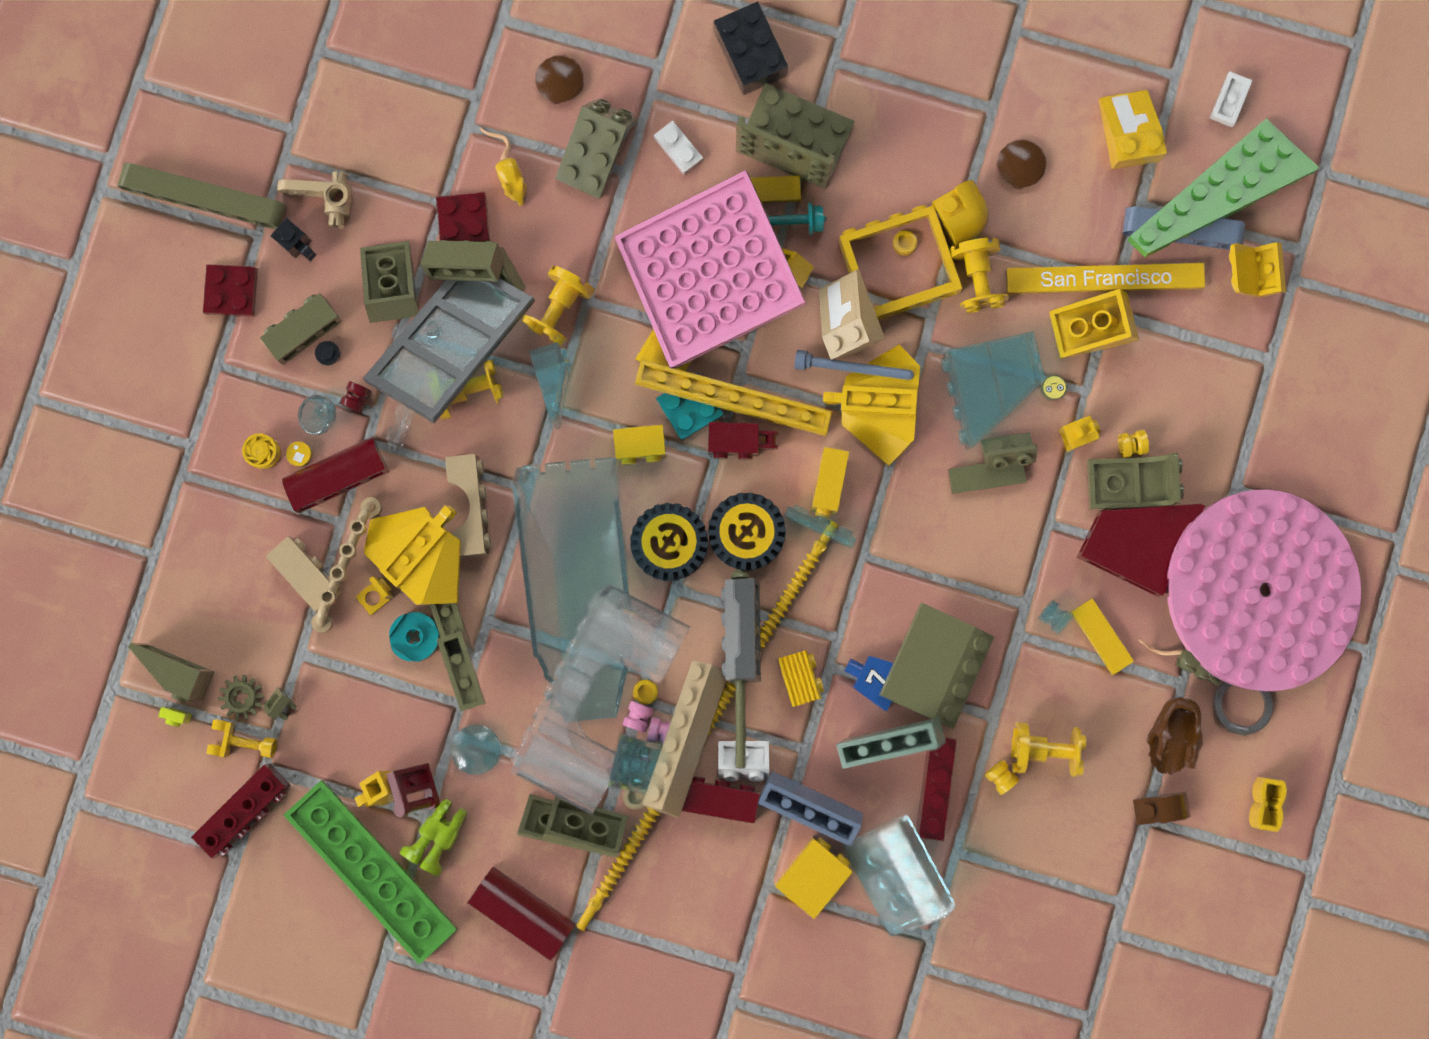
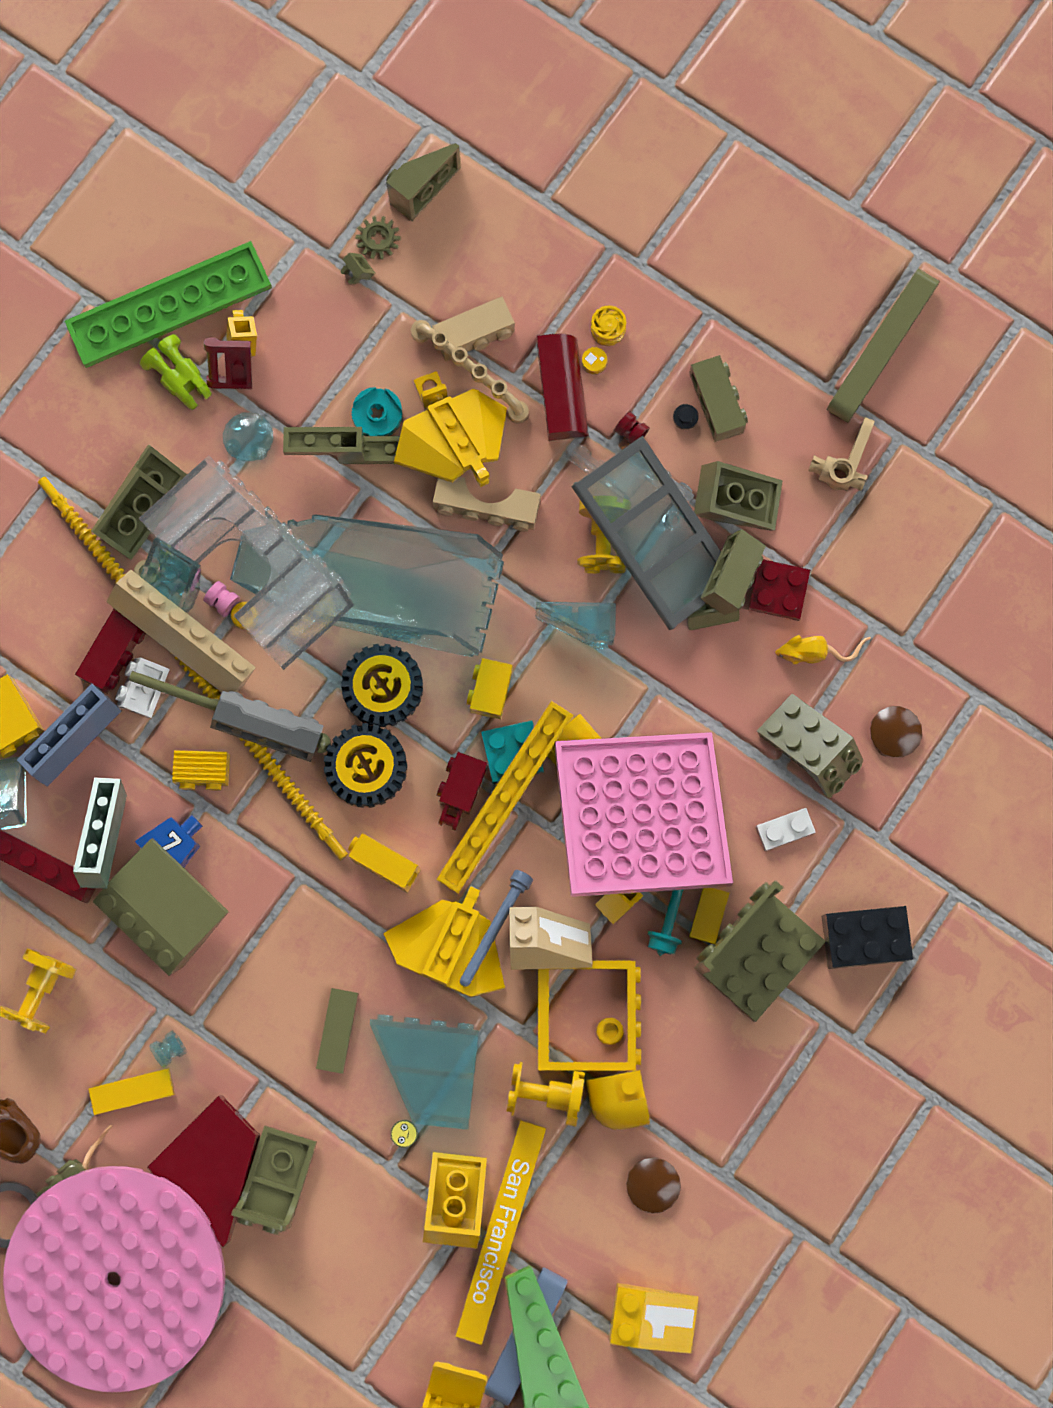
camera: 105 degrees right, 5 degrees down
neon yellow plate [158,707,192,727] -> none
dark red brick [191,764,291,859] -> none
dark red plate [203,264,258,317] -> none
yellow bar [206,719,277,759] -> none
black brick [270,218,317,262] -> none
clear light blue piece [298,395,336,435] -> none
dark red brick [467,866,576,961] -> none
yellow piece [522,265,595,346] -> none
bright pink wheel [647,717,671,743] -> none
clear light blue plate [784,505,857,549] -> none
olive bracket [981,432,1038,470] -> none
yellow wheel [984,760,1020,795] -> none
yellow brick [1058,415,1101,452] -> none
yellow wheel [1117,429,1149,458] -> none

